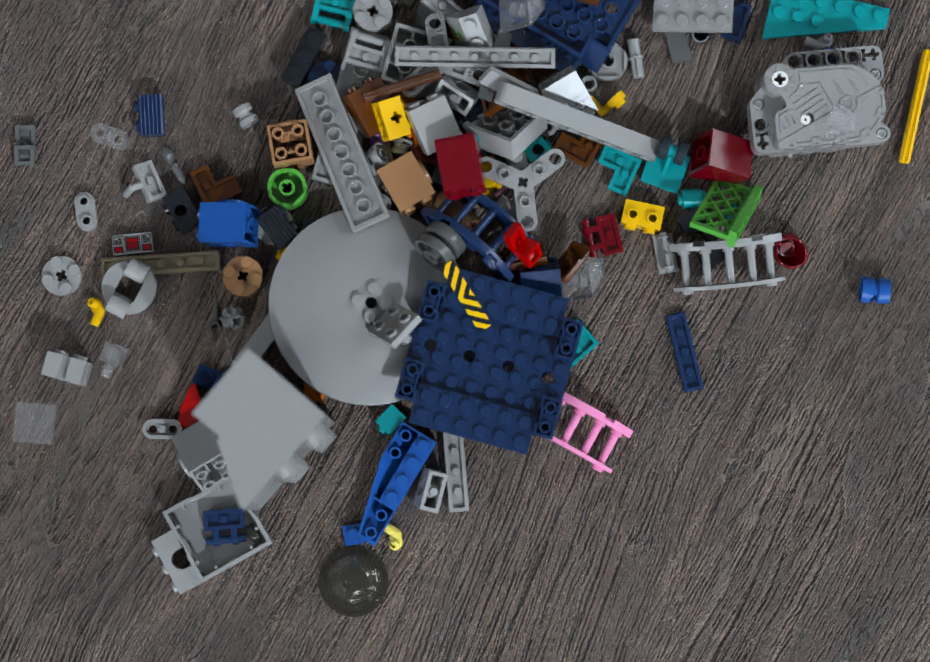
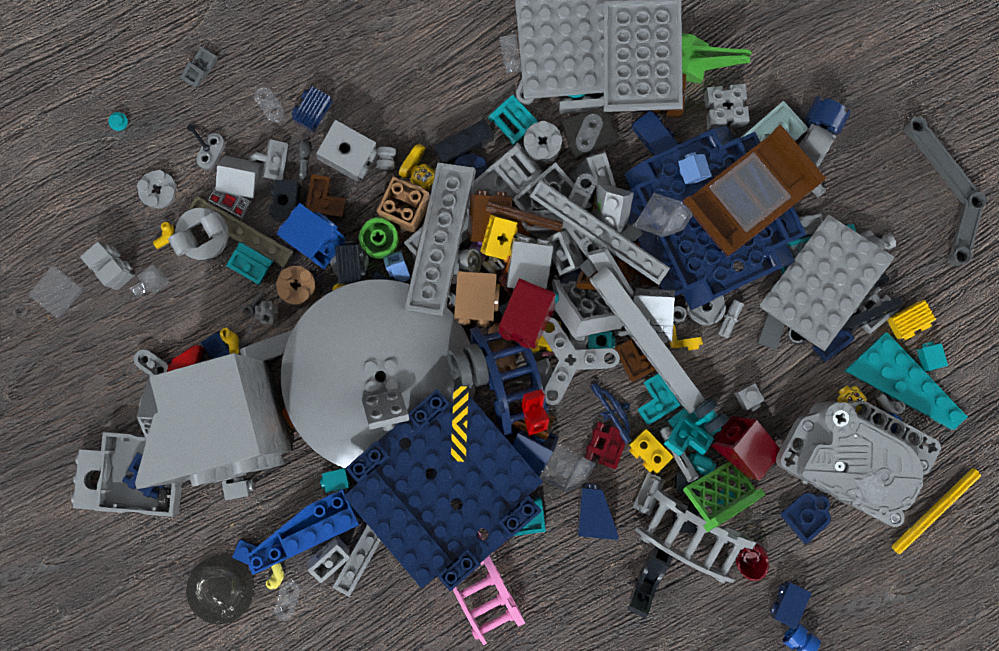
camera: 40 degrees right, 0 degrees up
reddish brown slope [558,241,590,283] -> none
dark blue tile [665,311,704,393] -> none
none -> black hinge [187,124,210,152]
none -> light grey slope [216,156,262,199]
none -> yellow arm [220,328,239,354]
none -> light grey brick [222,477,254,500]
none -> teal plate [226,242,274,285]
none -> clear plate [275,580,301,621]
none -> light grey brick [316,120,378,182]
none -> medium blue brick [383,251,411,282]
none -> yellow tile [399,144,425,179]
none -> yellow head [410,164,436,192]
none -> dark blue slope [576,483,619,540]
none -> dark blue piece [590,383,632,444]
none -> black arch [628,546,673,619]
none -> light grey pin [659,427,699,482]
none -> teal plate [664,415,714,456]
none -> light grey brick [734,383,765,411]
none -> dark blue brick [770,580,812,629]
none -> dark blue plate [779,493,831,544]
none -> yellow head [837,385,867,413]

